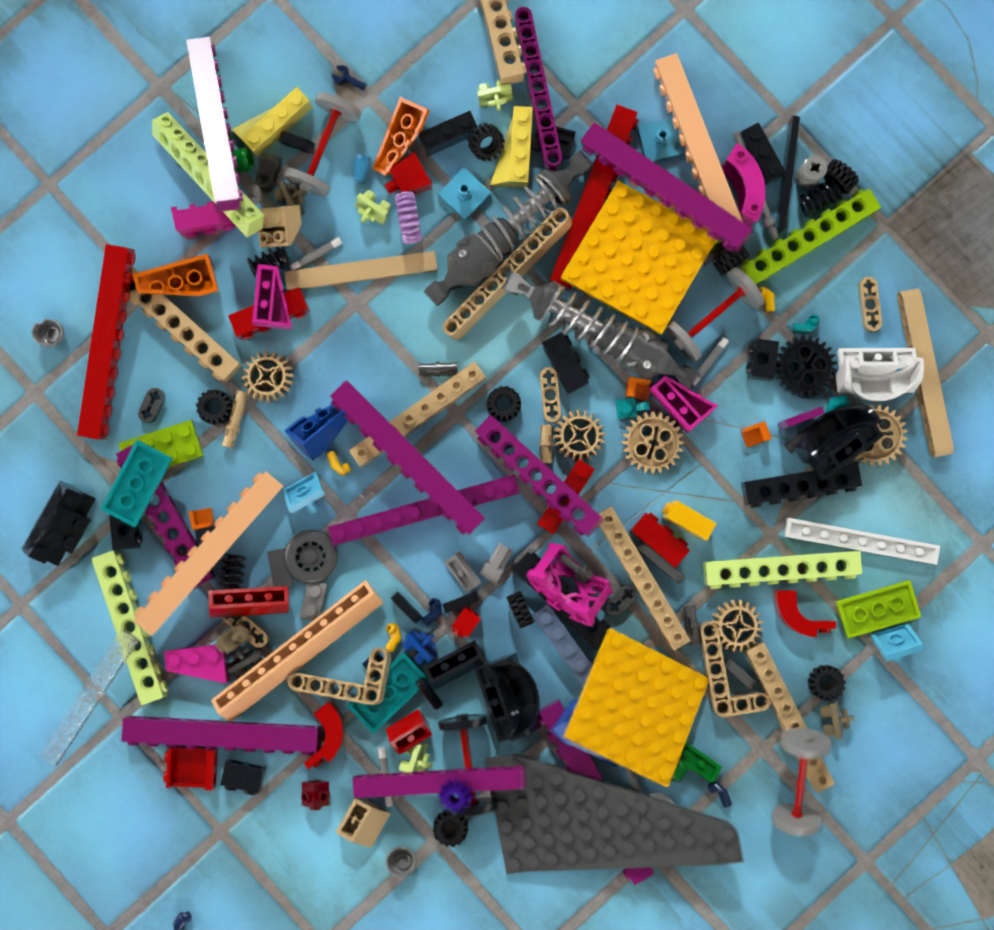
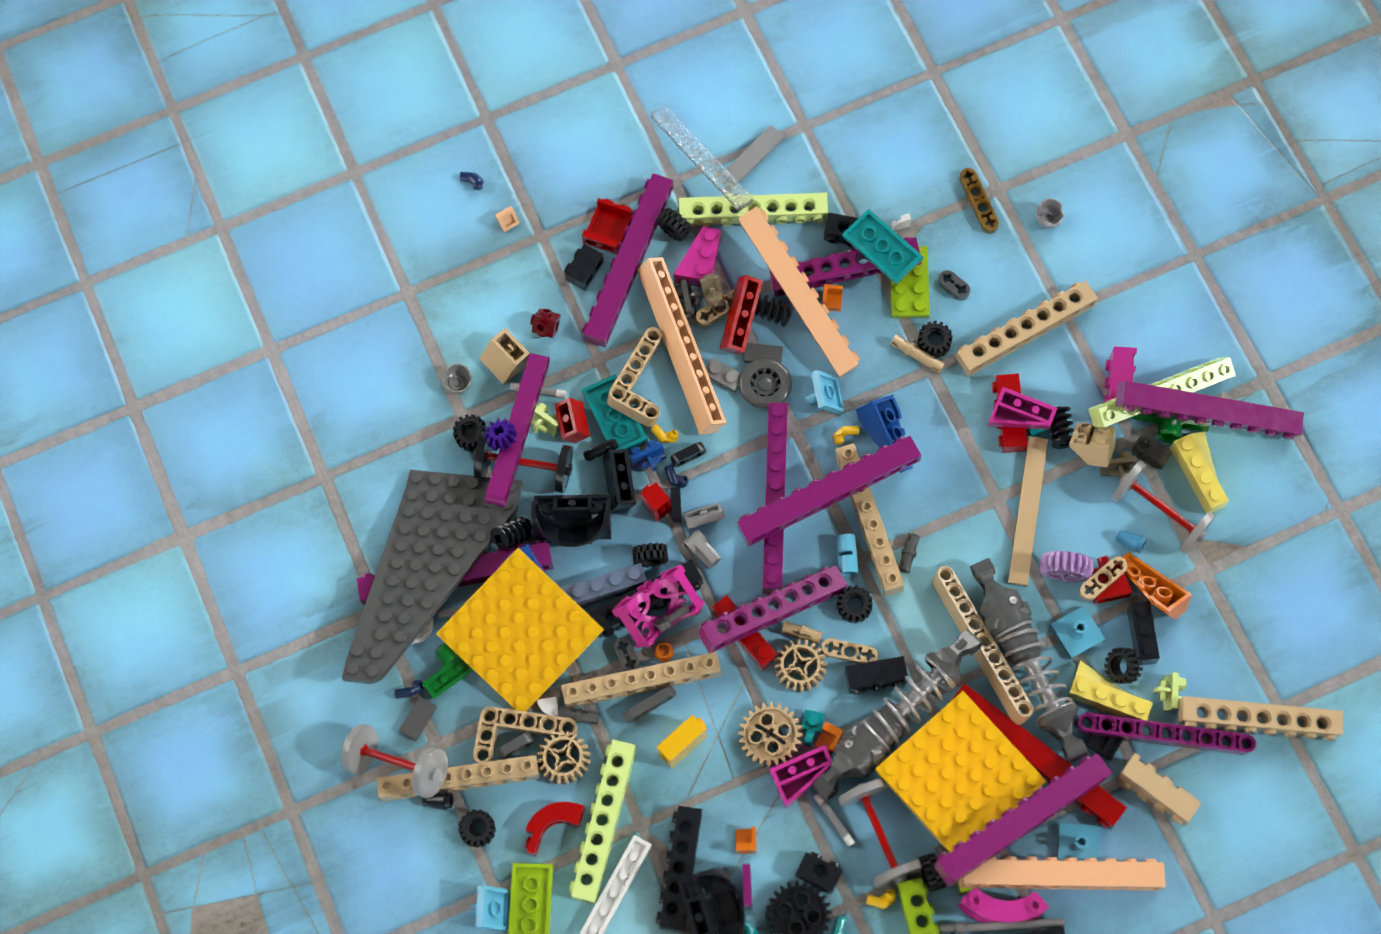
camera: 115 degrees right, 15 degrees down
black piece [21,480,96,566] -> none
red brick [77,244,136,440] -> none
orange wedge [132,254,219,296] -> none
tan gear [242,351,294,403] -> none
black beam [279,131,315,154] -> none
light grey bar [290,237,343,270] -> none
red arch [303,699,345,769] -> none
dark blue bar [332,65,367,91] -> none
yellowish green hips [355,190,391,225] -> none
red brick [629,512,690,568] -> none
dark tan hips [820,700,854,739] -> none
none -> dark grey tile [399,697,437,741]
none -> black cone [422,790,453,810]
none -> black piece [490,516,532,550]
none -> light nougat tile [495,206,520,232]
none -> white tile [537,697,559,716]
none -> orange plate [654,642,674,662]
none -> black tyre [656,208,692,241]
none -> light grey tile [721,125,784,188]
none -> medium azure pin [836,534,859,577]
none -> white tile [891,213,911,230]
none -> pearl gold beam [960,168,999,234]
none -> tan beam [1079,557,1127,601]
none -> tan wedge [1116,753,1202,825]

